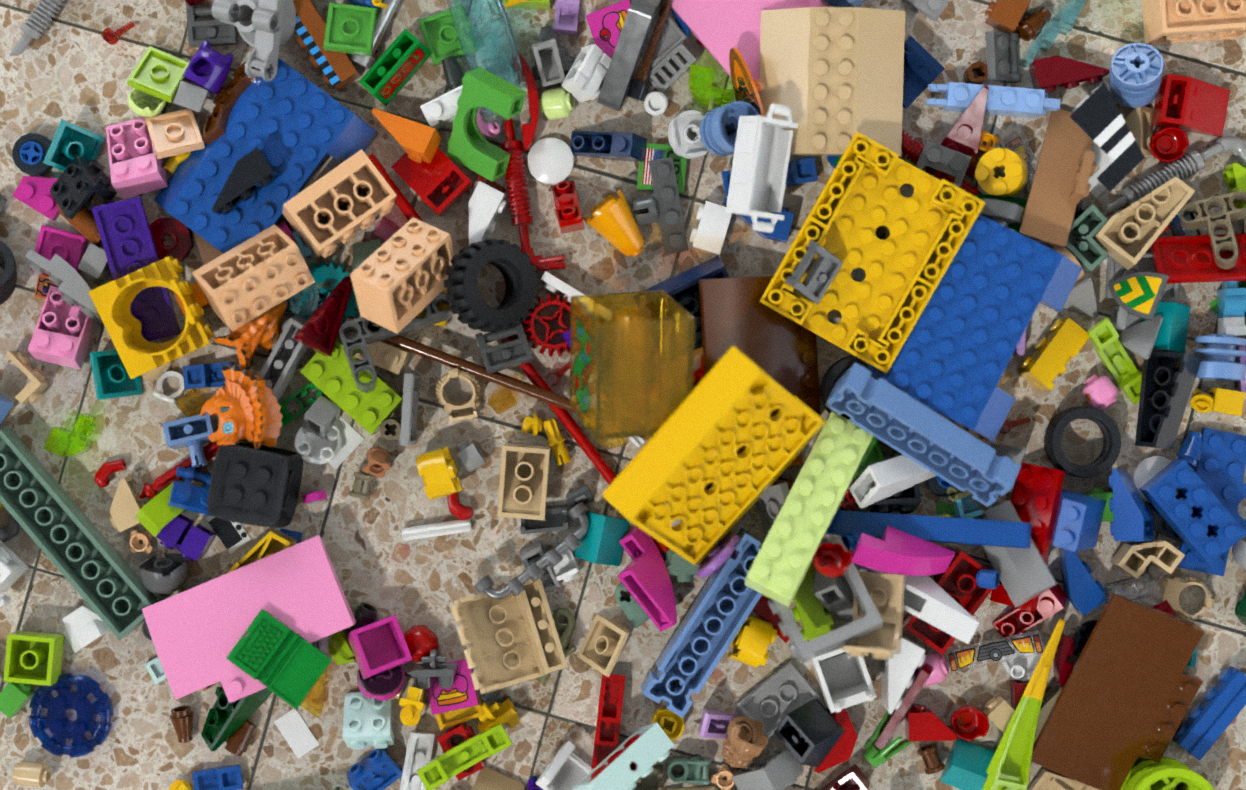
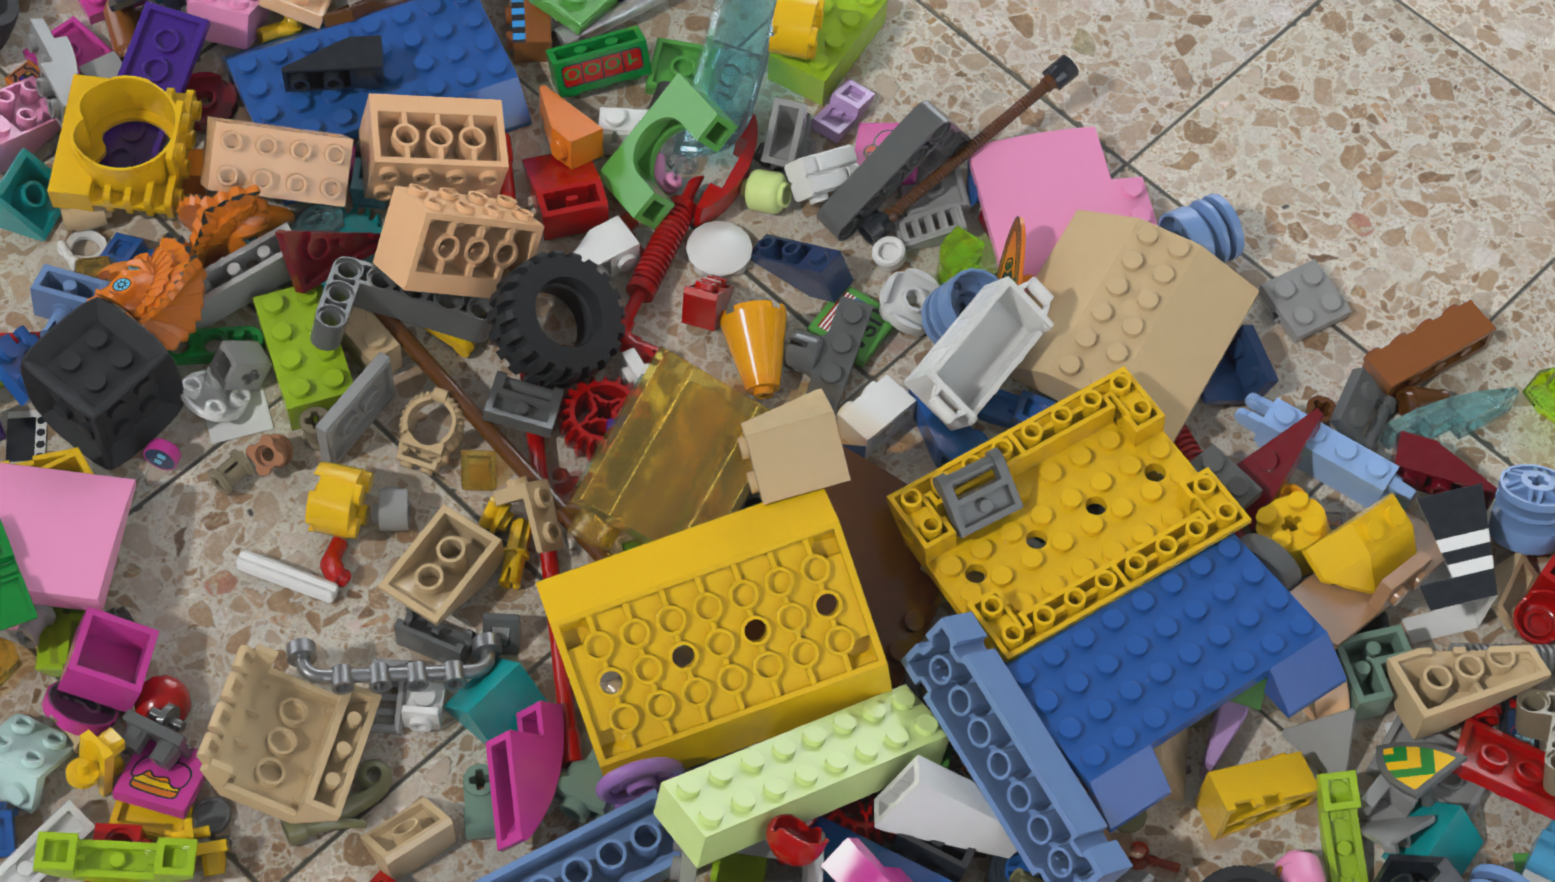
camera: 30 degrees right, 30 degrees down
none -> tan bracket [493,476,564,554]
none -> tan slope [737,388,851,505]
none -> yellow wedge [1302,492,1417,594]

